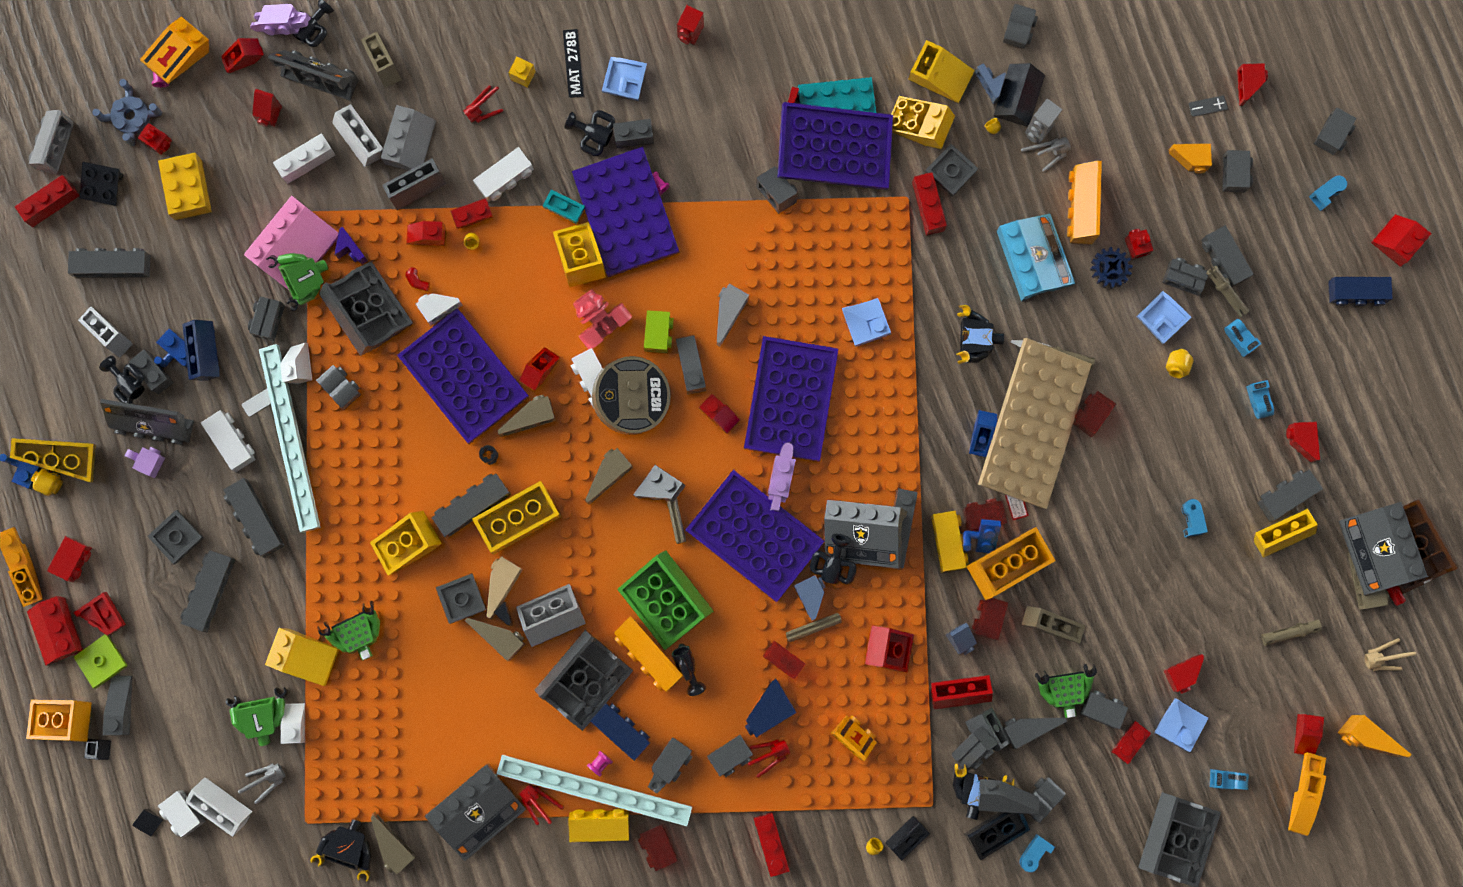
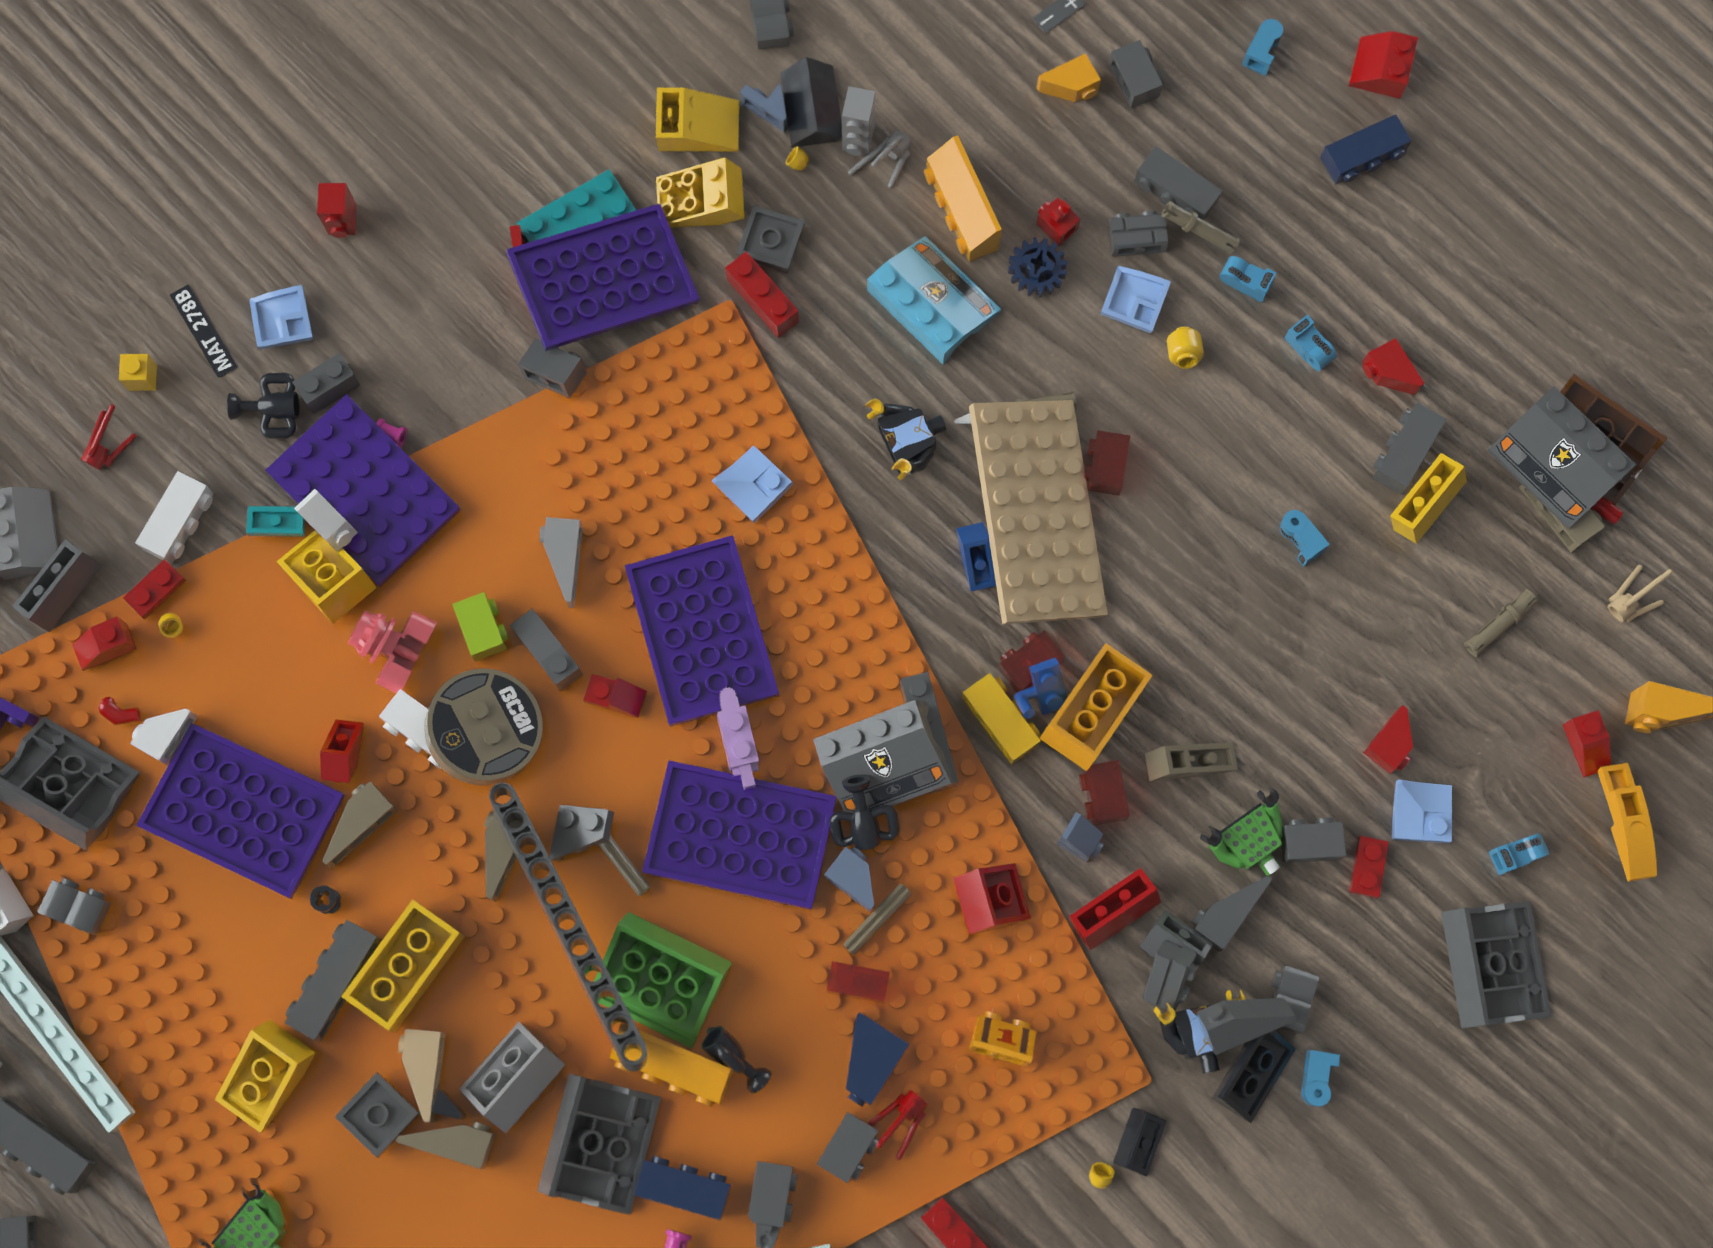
camera: 25 degrees left, 5 degrees down
white sticker [1005,495,1029,520] -> none
none -> white slope [294,489,358,552]
none -> dark grey beam [489,782,647,1071]

